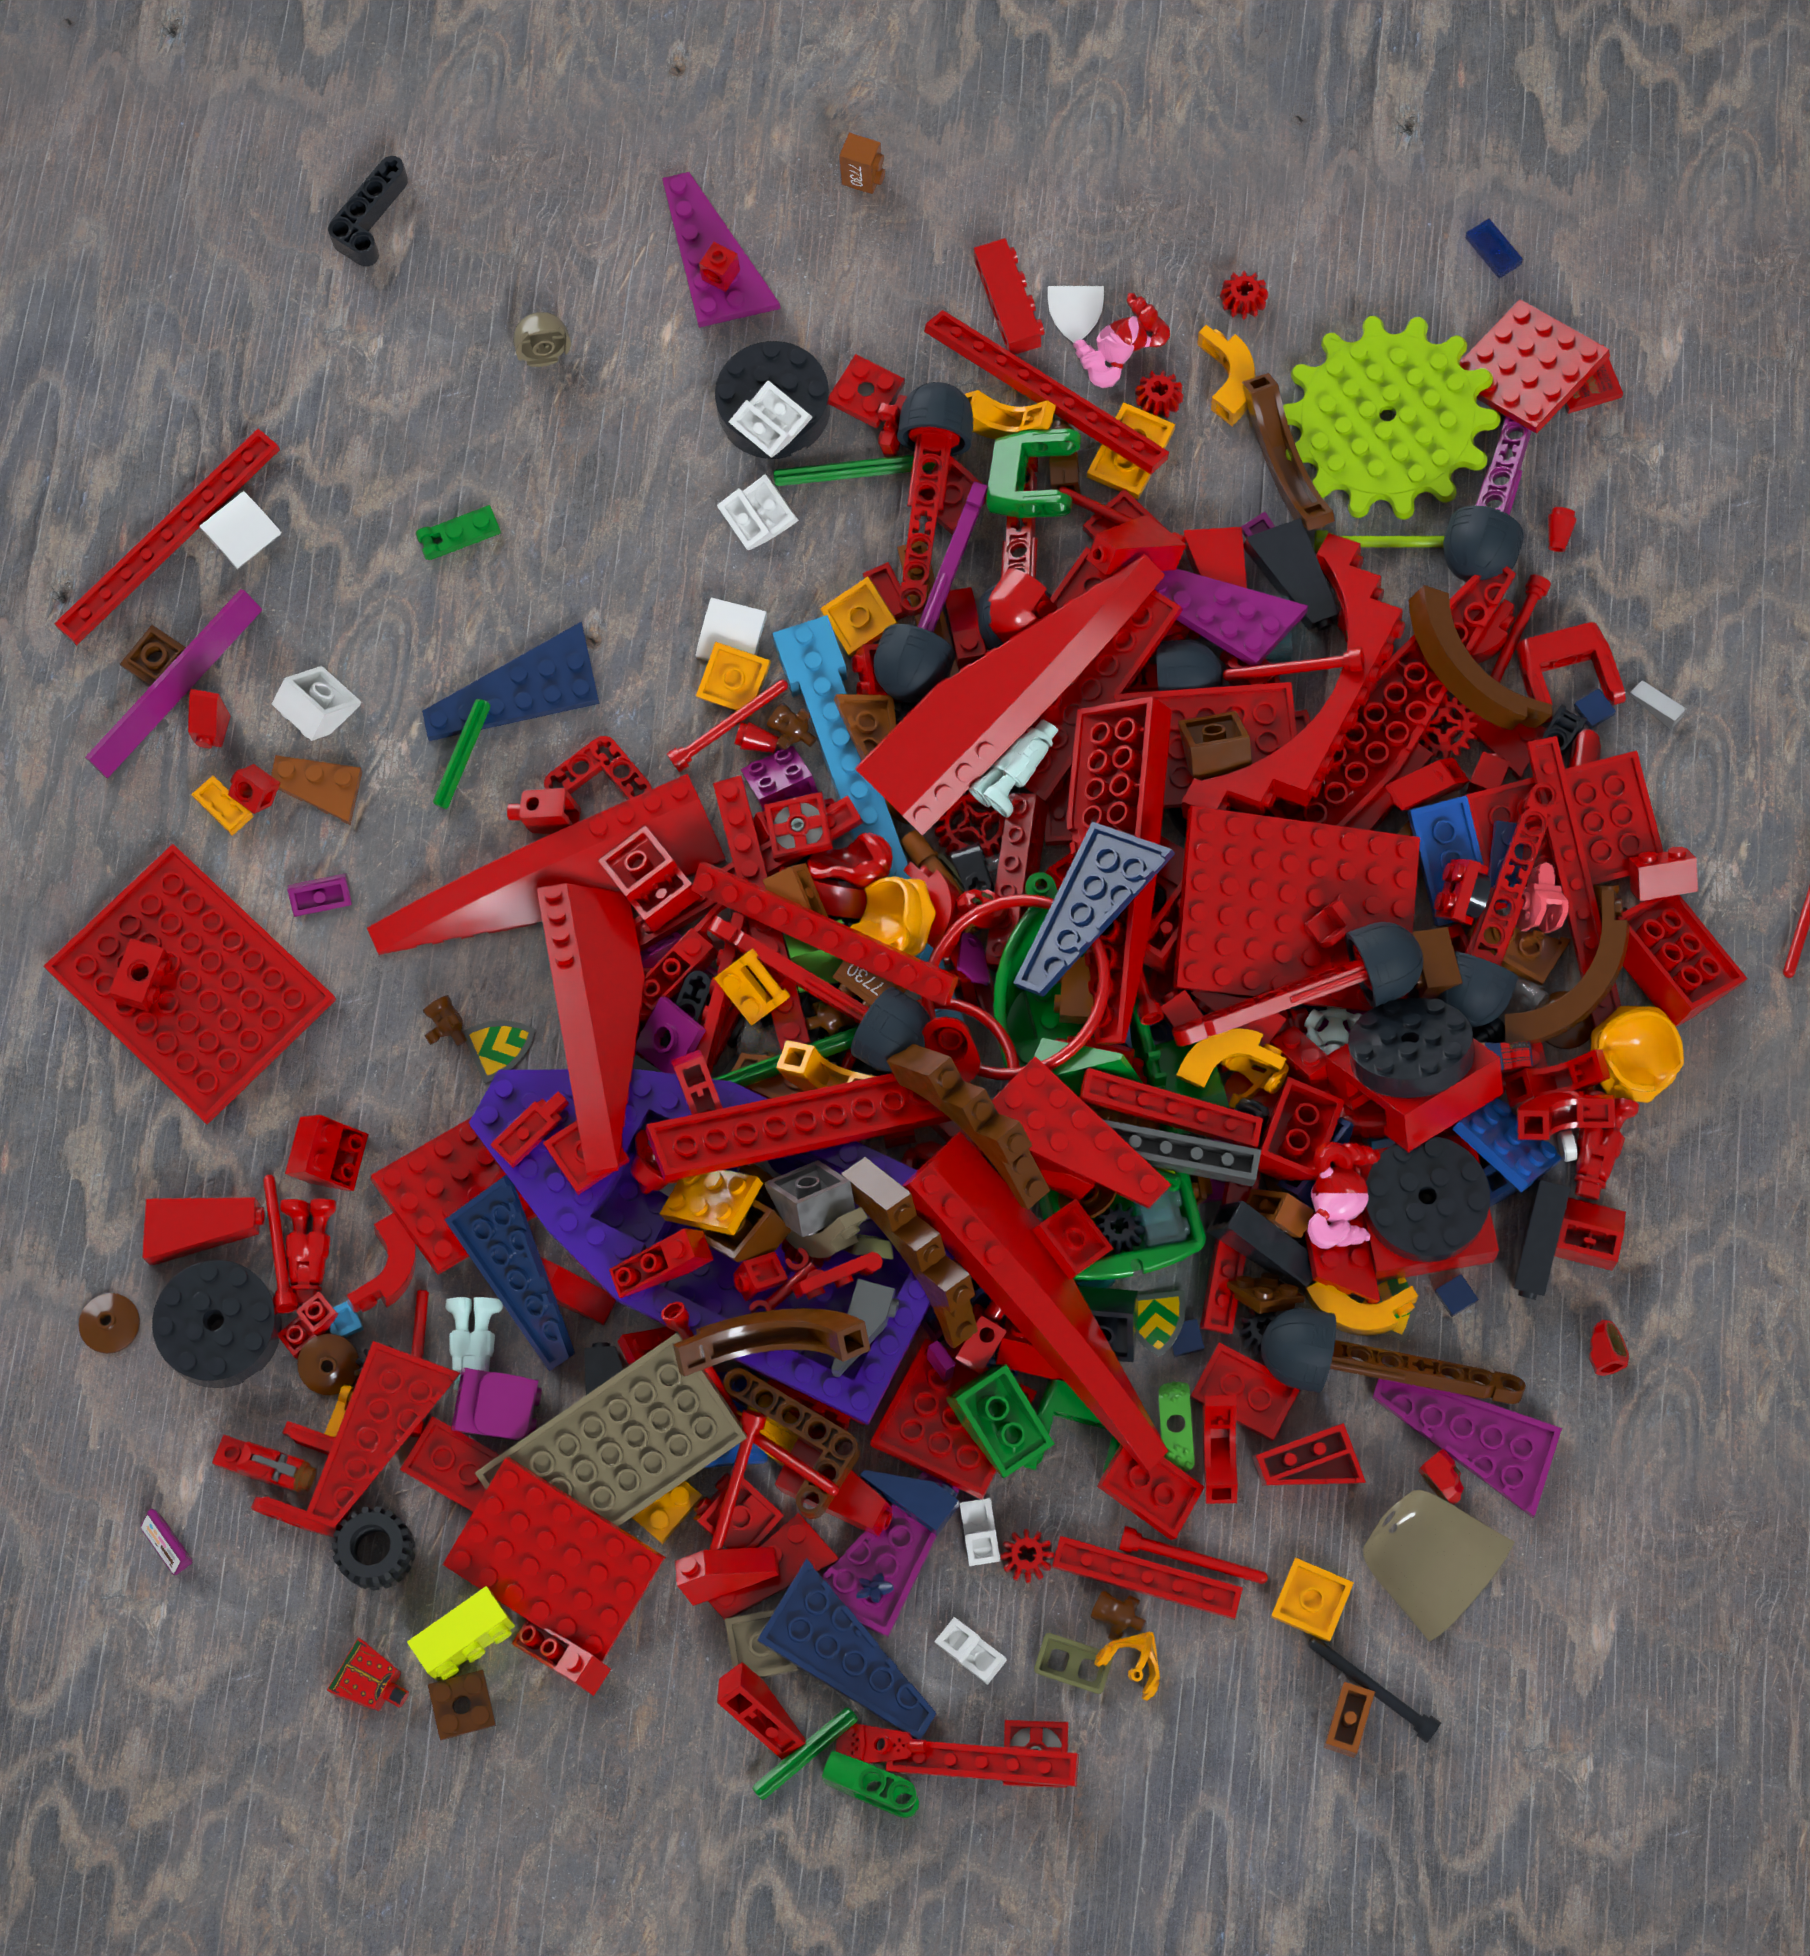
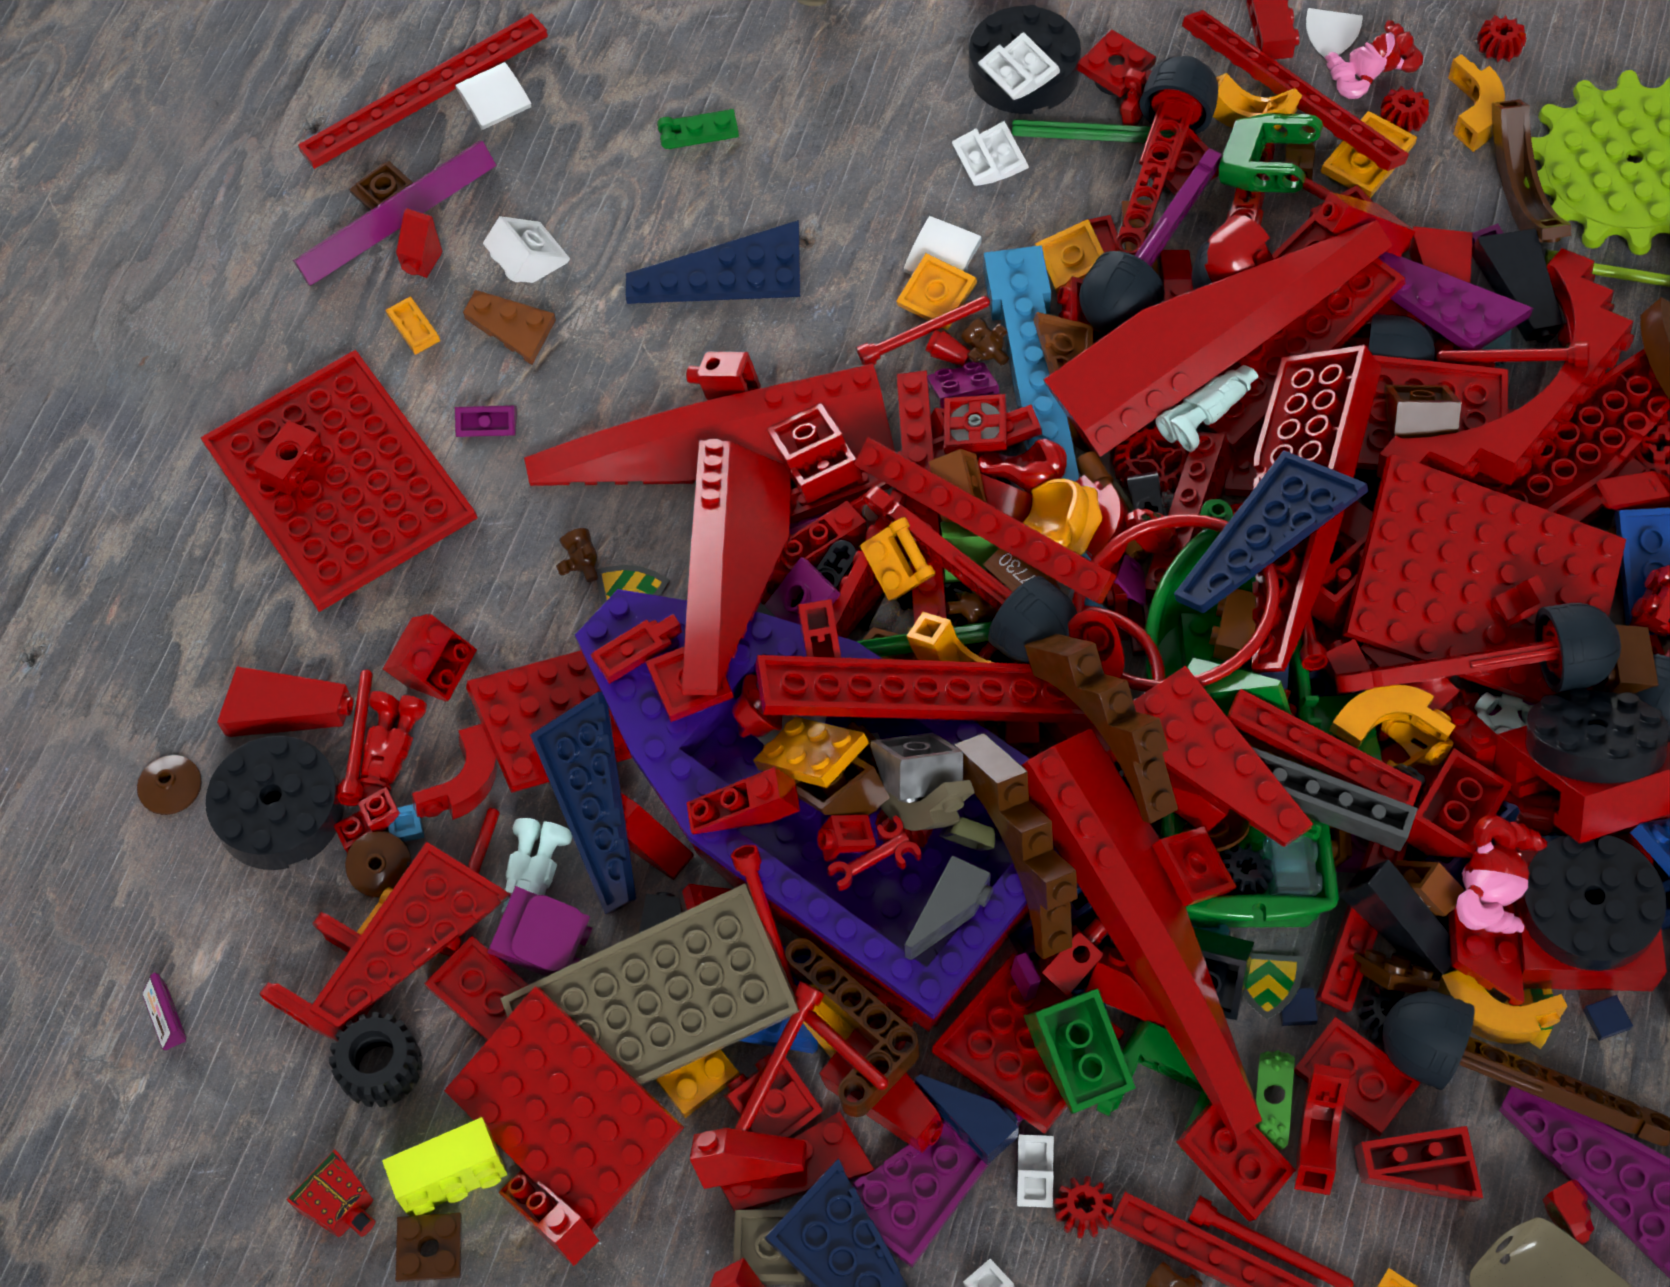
camera: 10 degrees right, 10 degrees down
red plate [212,1434,317,1492] -> none
red brick [228,764,281,814] -> none
green axle [433,699,490,809] -> none
red beam [544,736,652,800] -> none
reddish brown arch [673,1308,871,1377] -> none
red plate [792,1252,883,1300] -> none
dark blue plant [856,1572,894,1603] -> none

